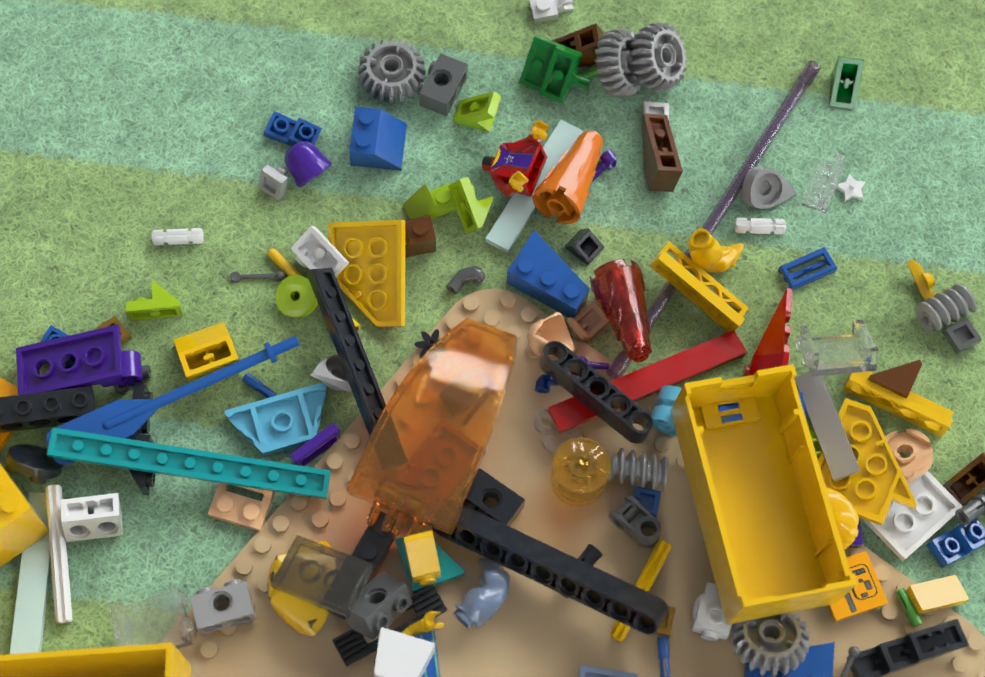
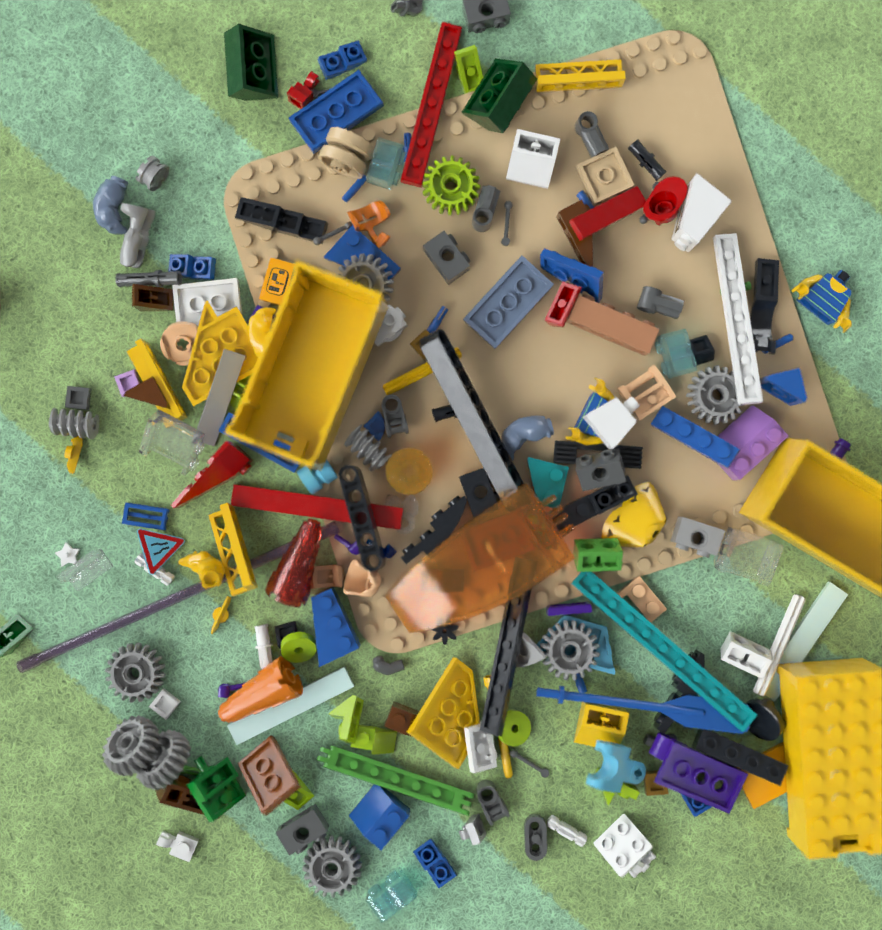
camera: 150 degrees left, 20 degrees up
clear smoke tile [271,535,374,618] -> none
dark purple hair [284,141,332,187] -> none
yellow slope [404,530,441,586] -> none
torso [482,120,549,197] -> none
reddish brown slope [642,113,683,192] -> none
light grey piece [742,166,797,209] -> none
bright green pin [896,588,923,628] -> none
yellow tile [906,575,969,615] -> none
none -> light grey gear [105,643,166,703]
none -> lavender tile [115,369,141,397]
none -> piece [137,528,185,575]
none -> yellow piece [211,596,231,634]
none -> tile [238,735,301,816]
none -> white axle [254,624,273,669]
none -> lime piece [281,632,316,663]
none -> bright green hinge [316,745,475,816]
none -> clear light blue brick [366,870,417,923]
none -> black slope [401,496,467,564]
none -> dark grey piece [476,779,510,826]
none -> dark grey plate [524,814,547,861]
none -> light grey gear [540,620,600,680]
none -> bright green brick [573,538,623,572]
none -> medium azure piece [586,740,646,793]
none -> white plate [594,814,656,878]

